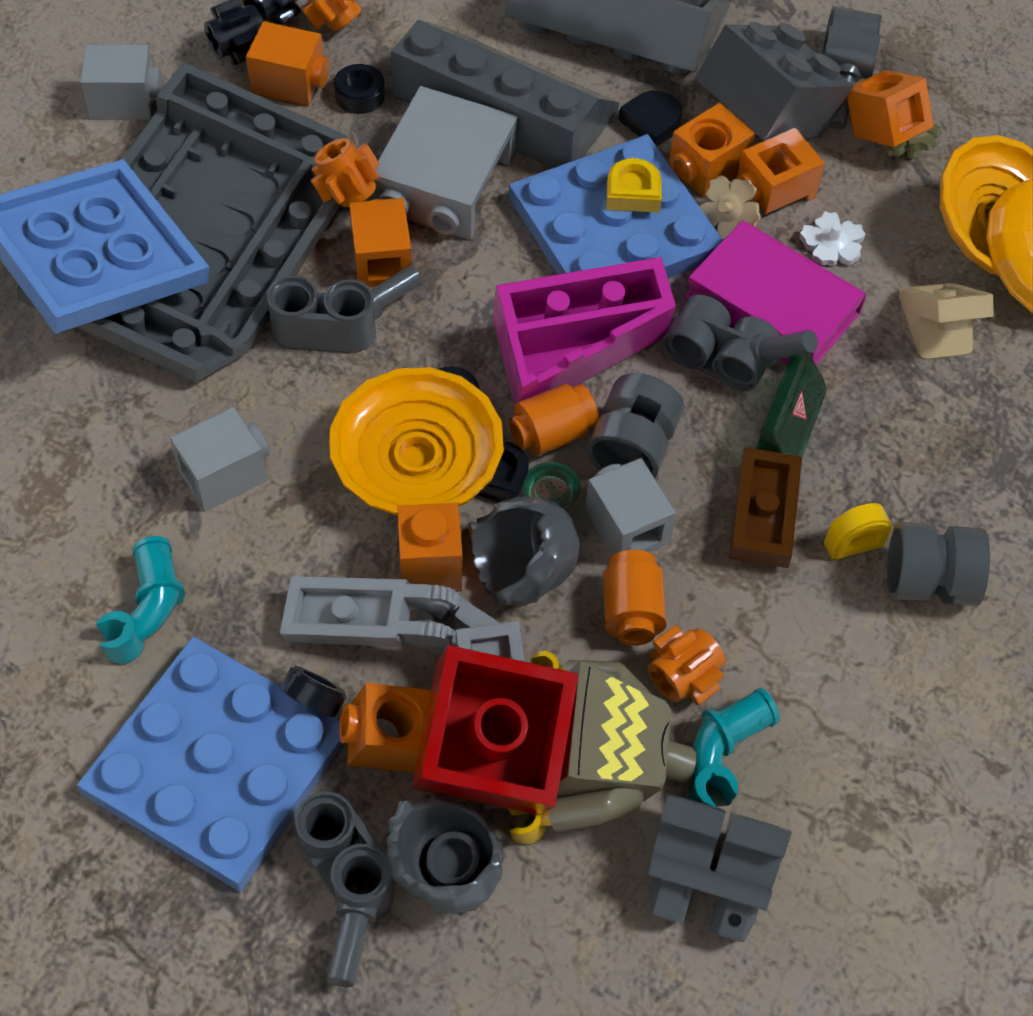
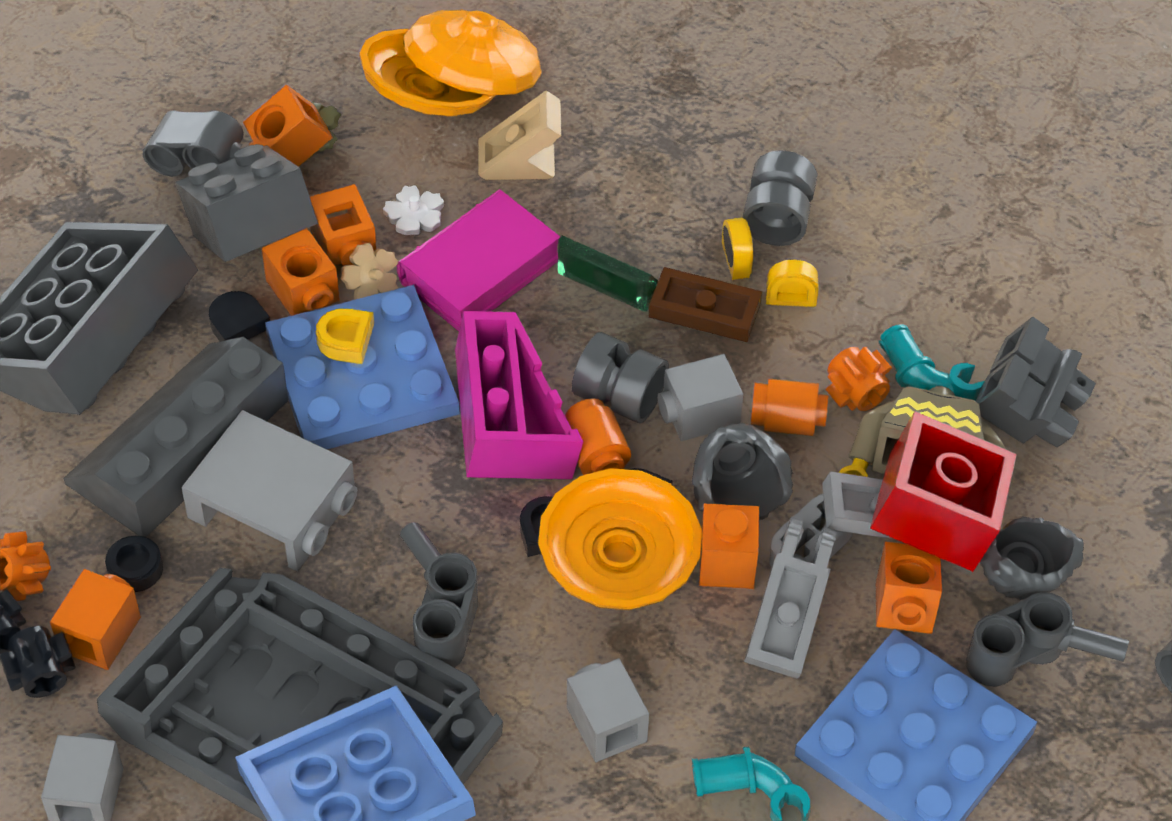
camera: 80 degrees left, 5 degrees down
black tile [280,666,347,717] -> none
orange gear [311,138,380,207] -> none
orange brick [349,198,412,287] -> none
clear green tile [521,462,581,516] -> none
dark grey beam [662,294,818,391] -> none
none -> yellow tile [766,259,819,307]

